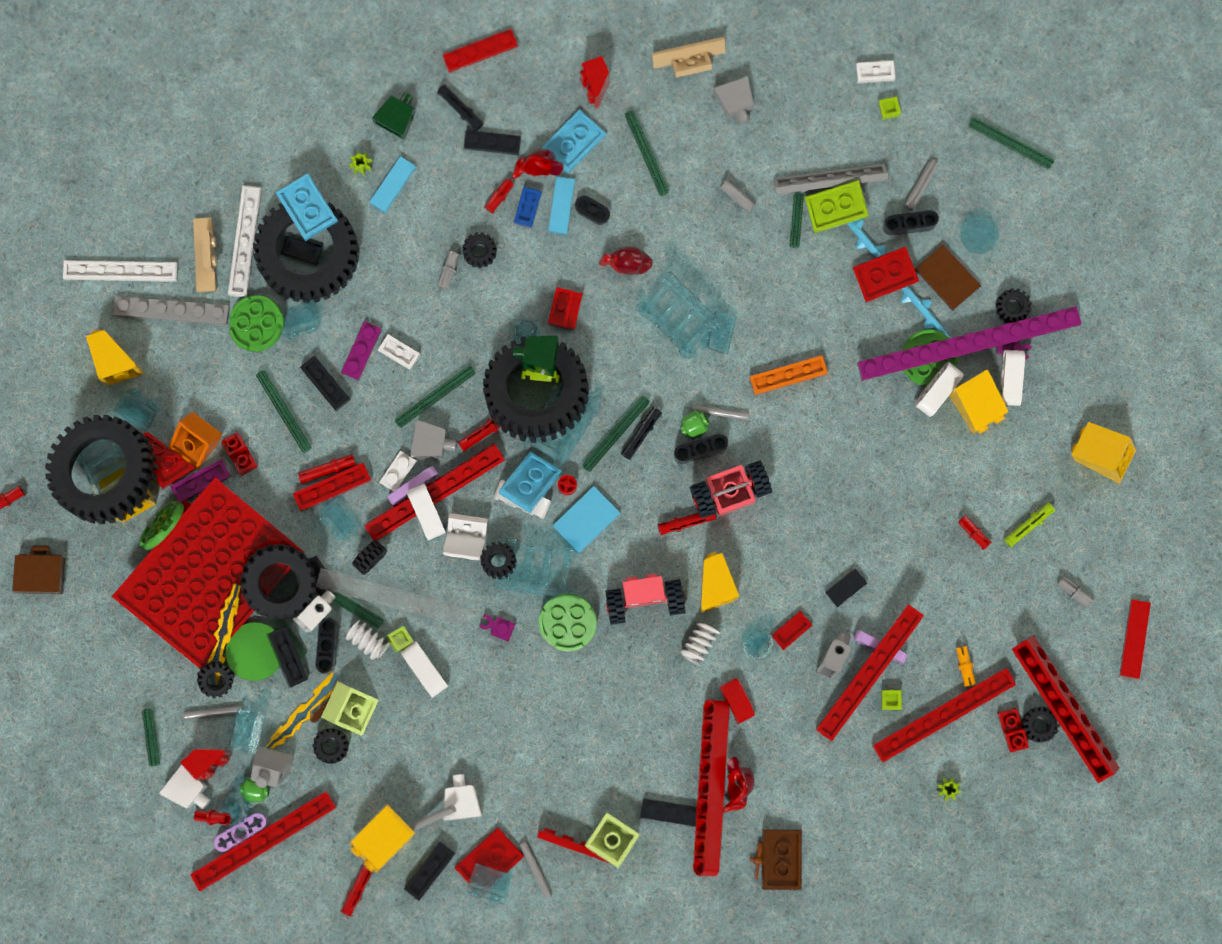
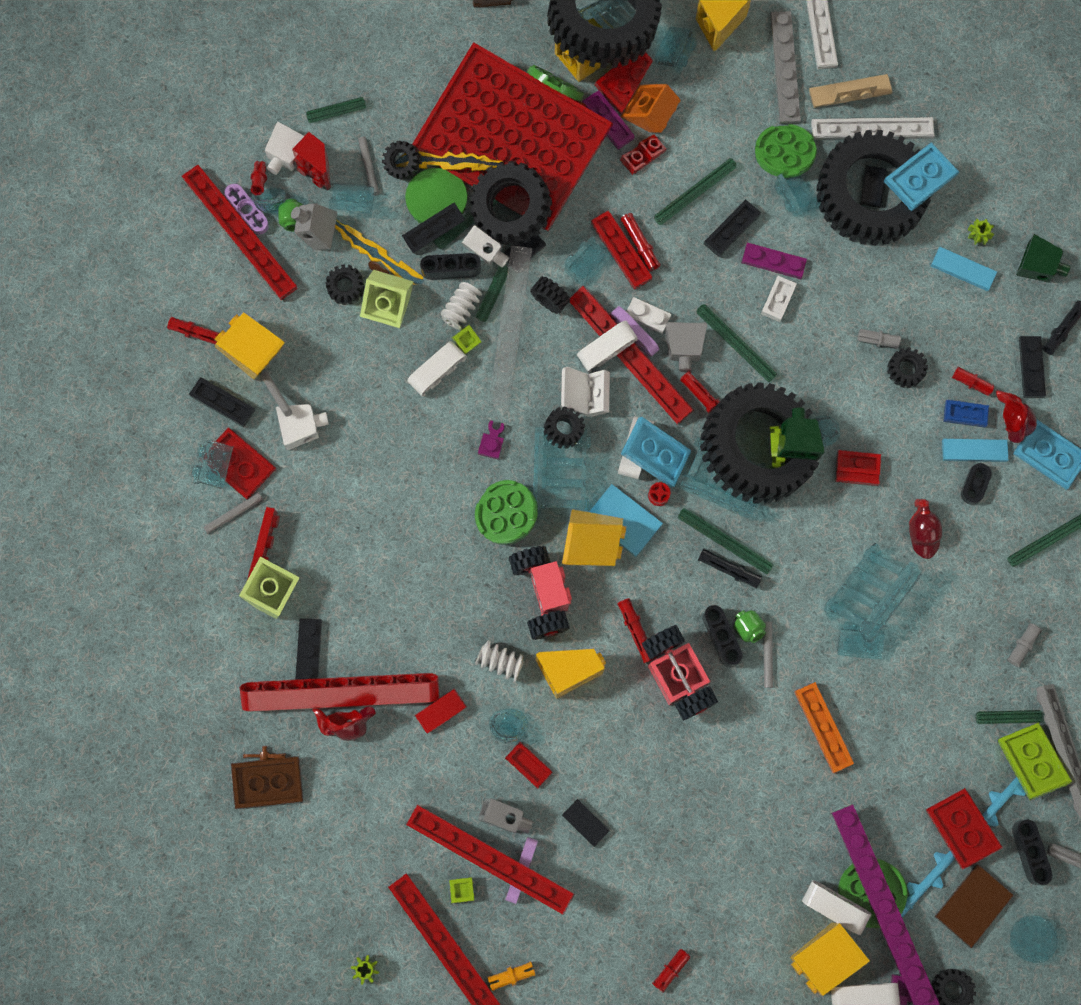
camera: 80 degrees right, 5 degrees down
none -> yellow slope [562,509,627,566]

